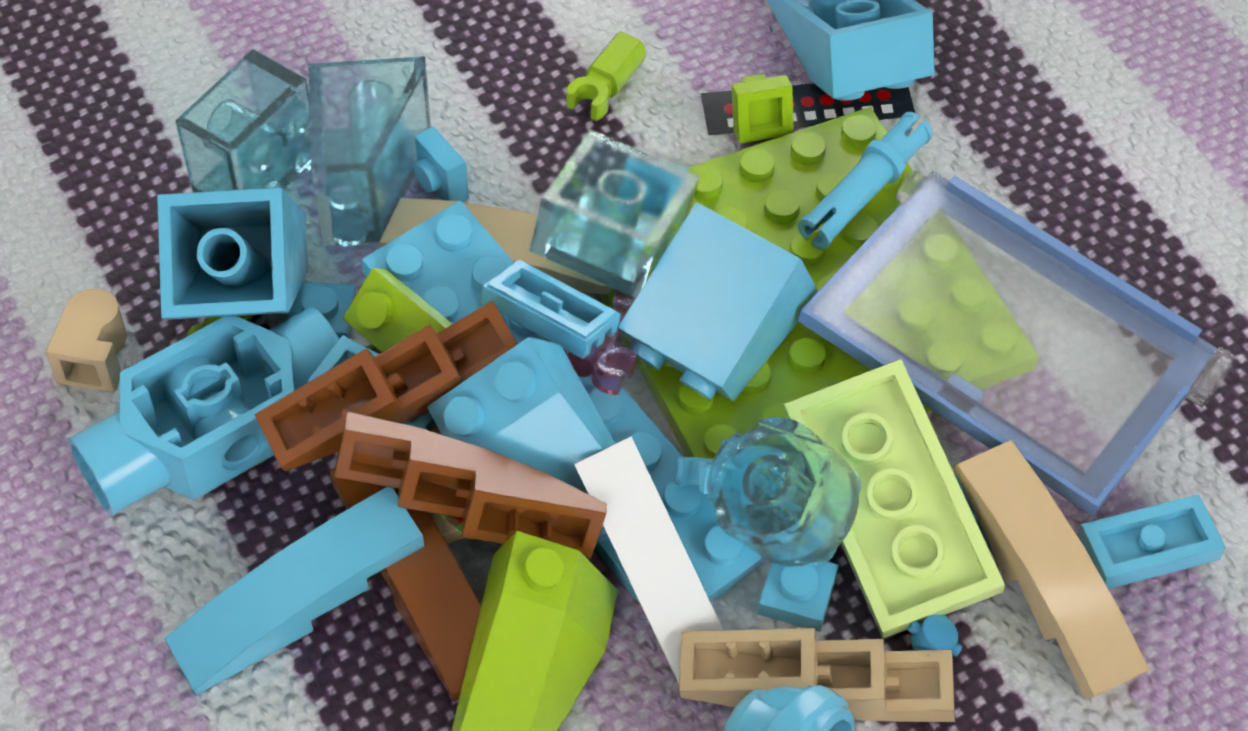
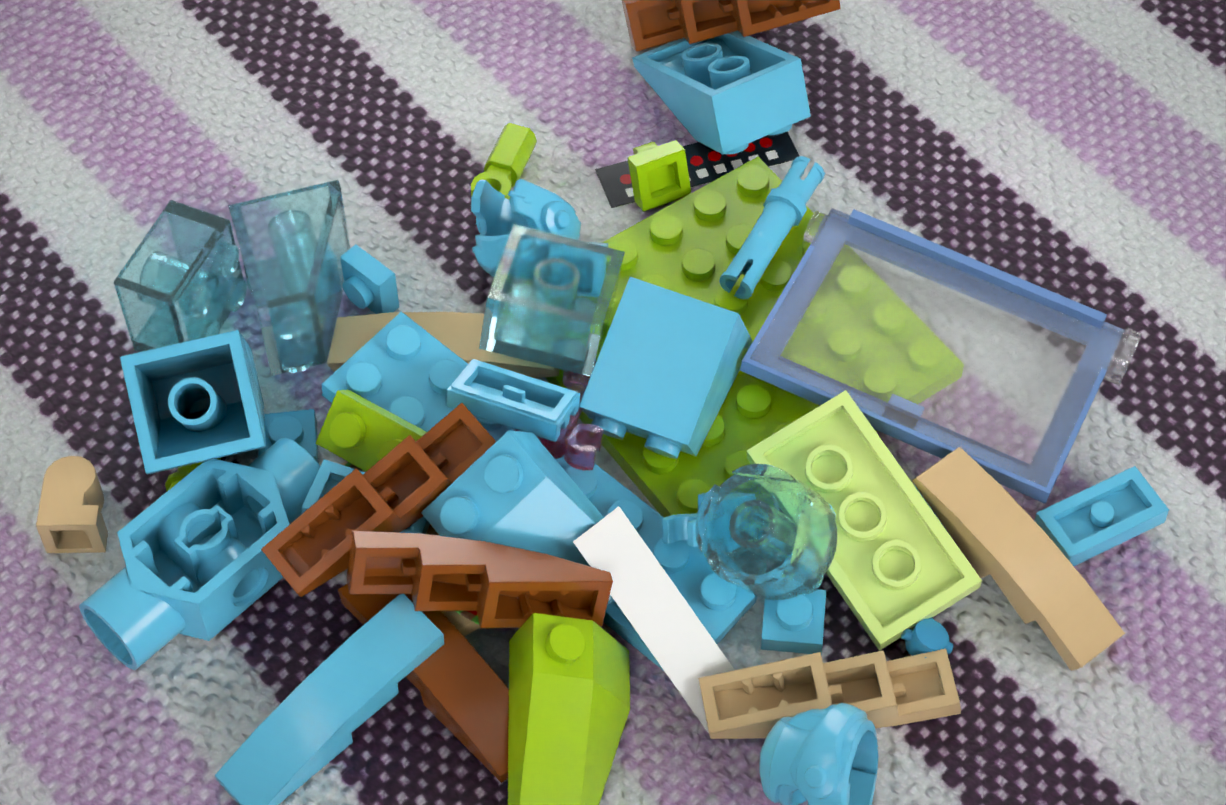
camera: 10 degrees left, 0 degrees up
none -> medium azure helmet [471,179,581,286]

